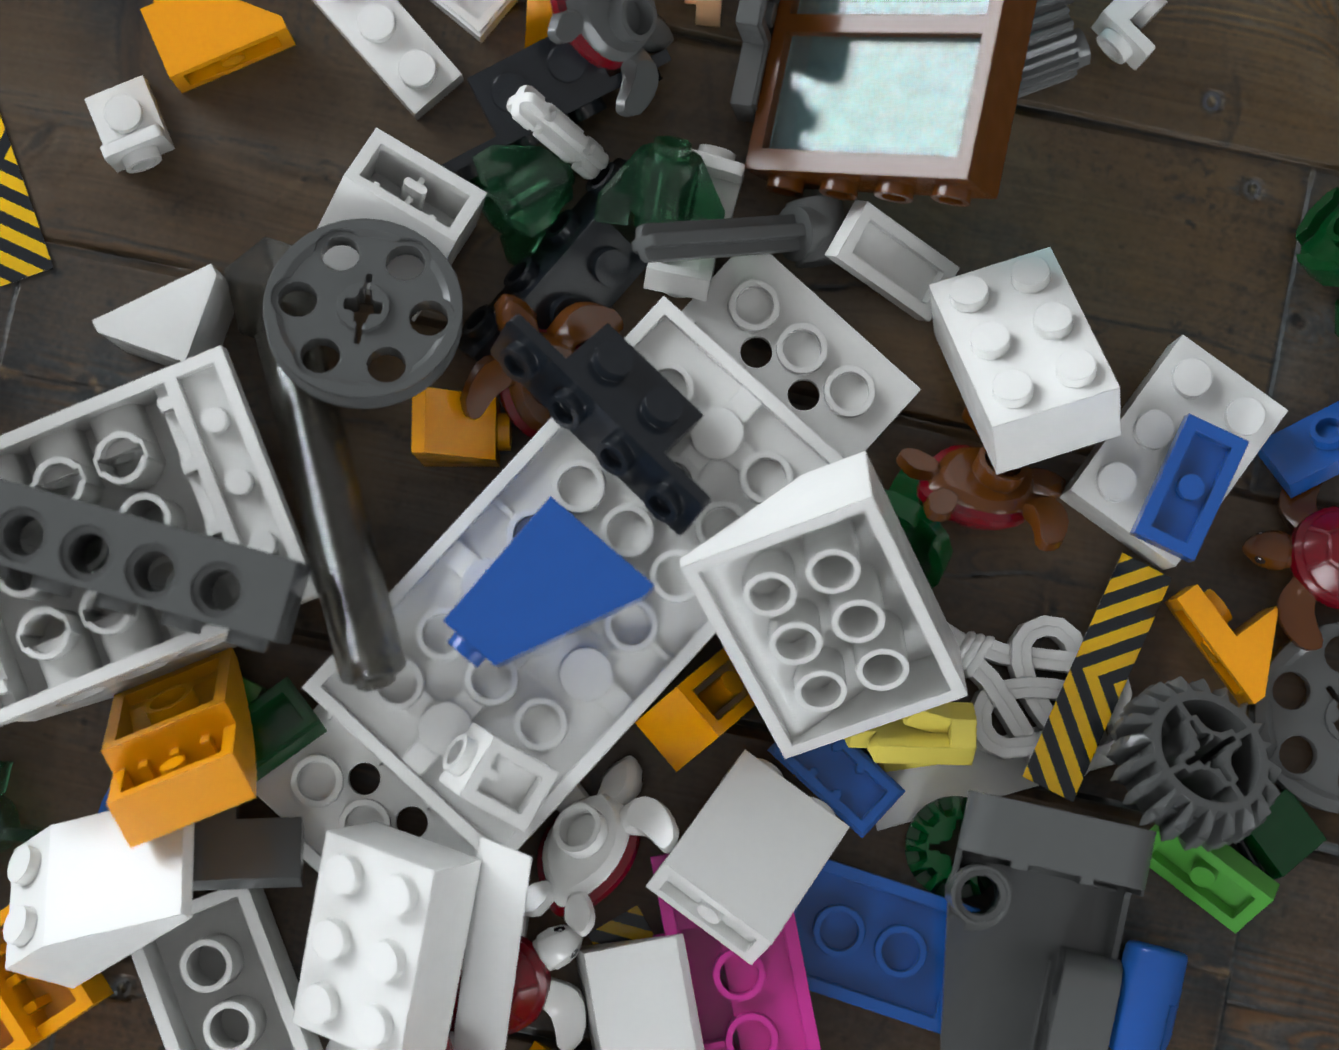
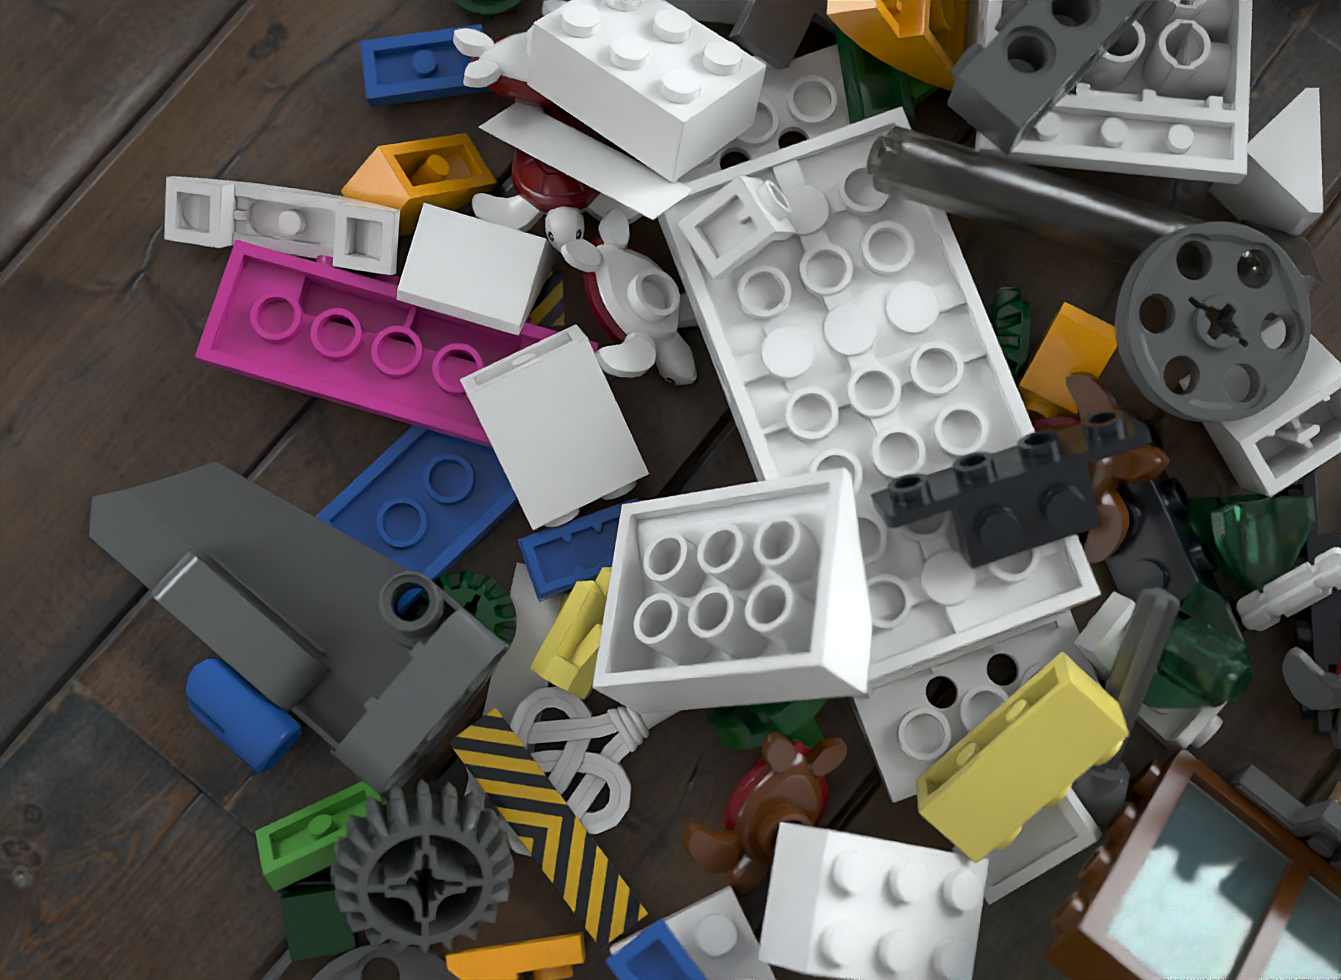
camera: 120 degrees right, 5 degrees down
blue slope [443,496,655,668] -> none
light orange slope [635,647,755,772] -> none
none -> light yellow brick [916,651,1129,864]
none -> dark green gear [989,287,1031,382]

